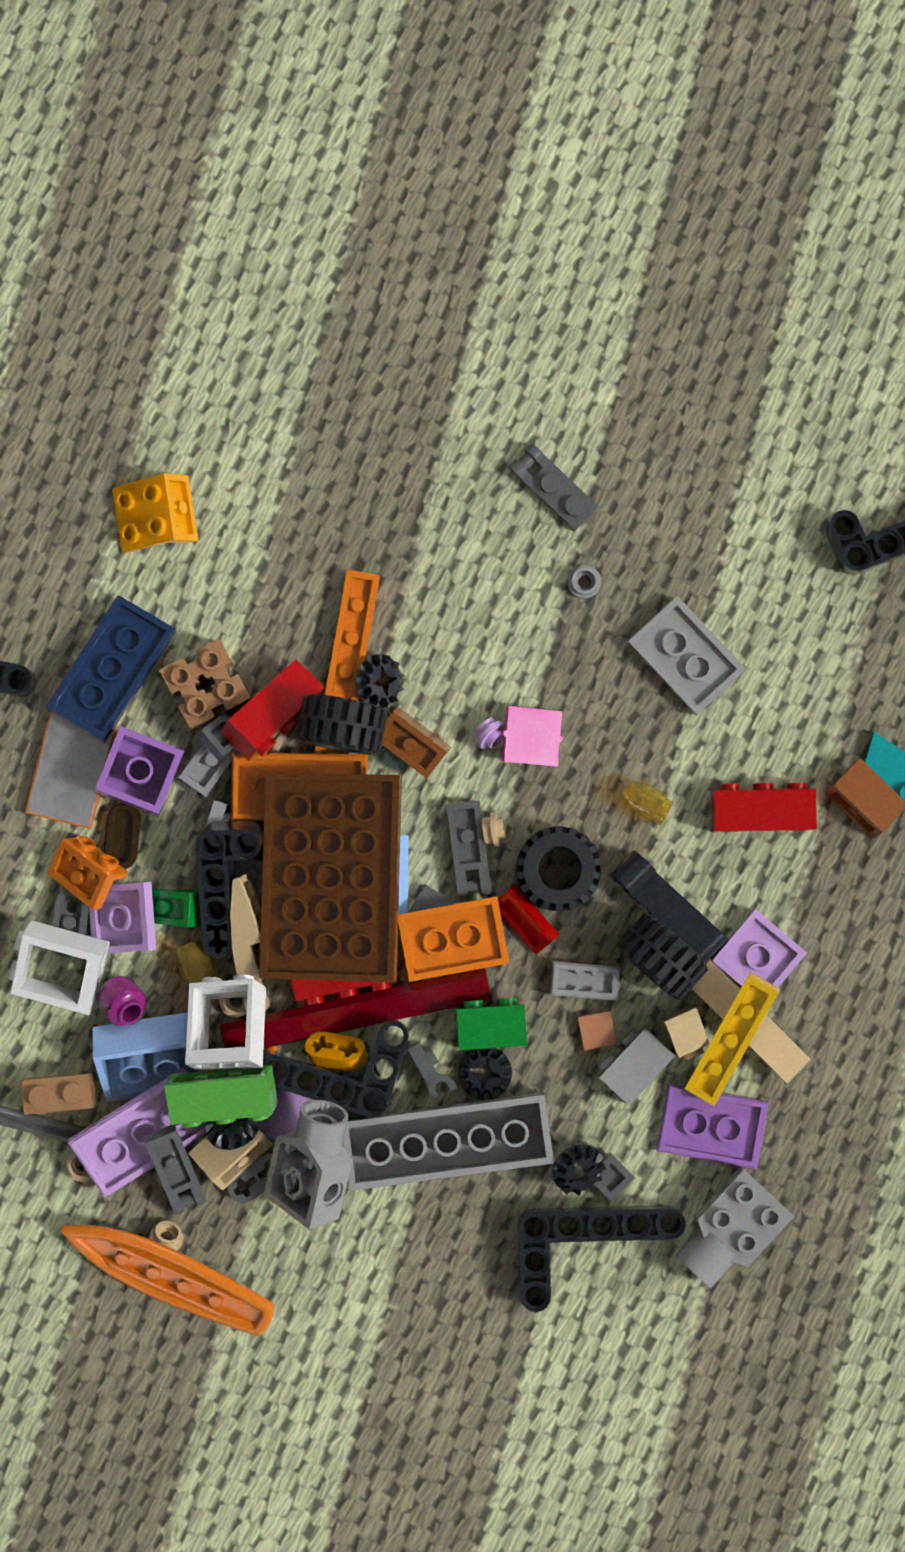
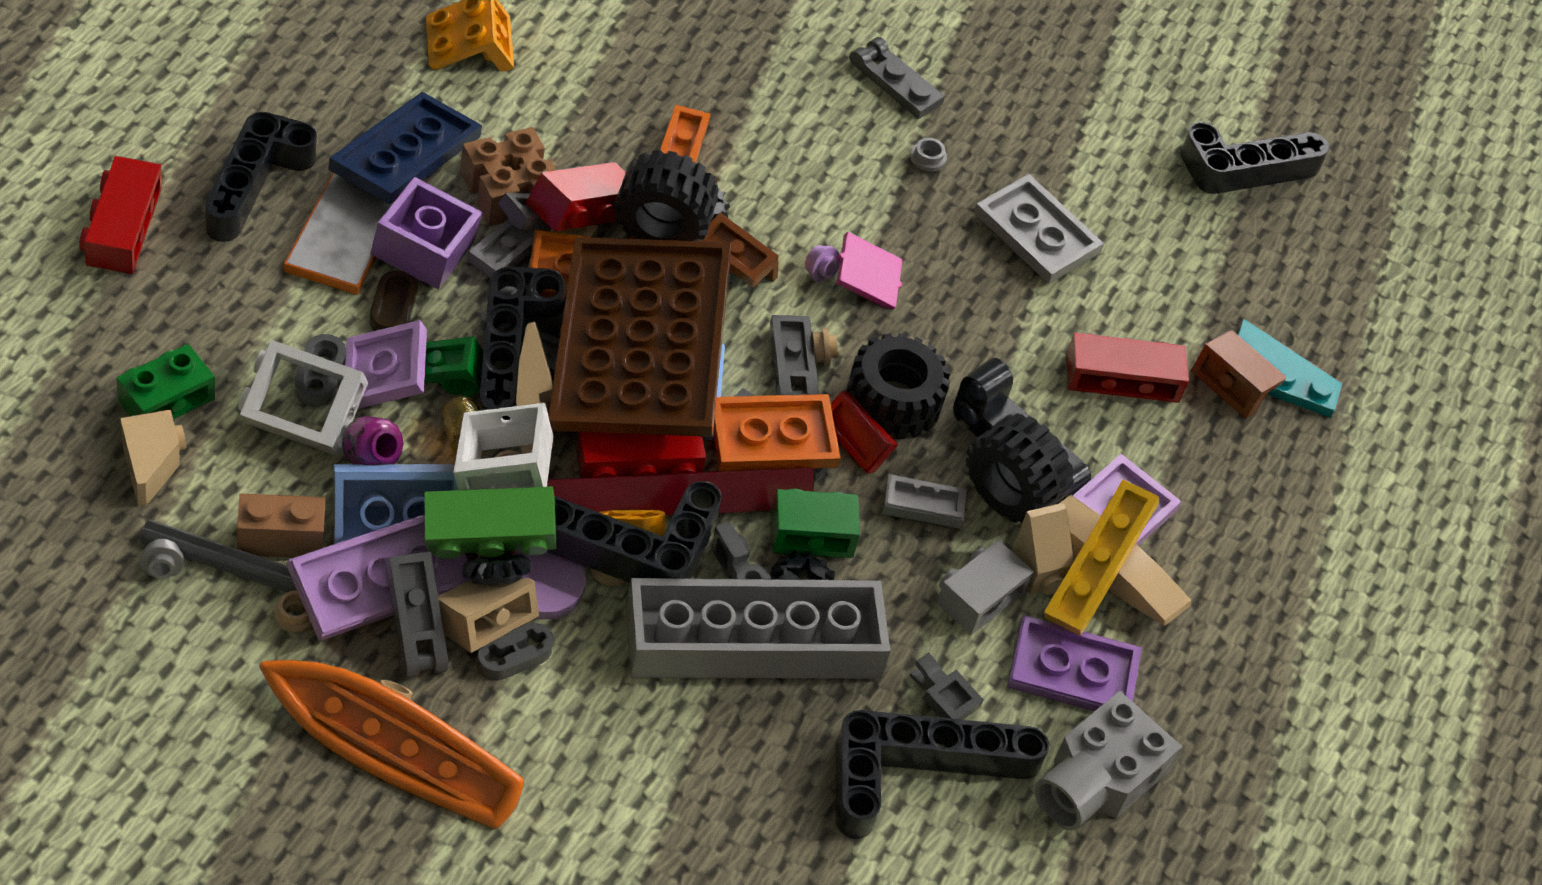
camera: 10 degrees left, 35 degrees down
orange bracket [47,836,128,910] -> none
light grey brick [264,1100,352,1230] -> none
black gear [552,1144,606,1196] -> none
nougat tile [577,1011,617,1051] -> none
clear yellow brick [621,779,673,825] -> none

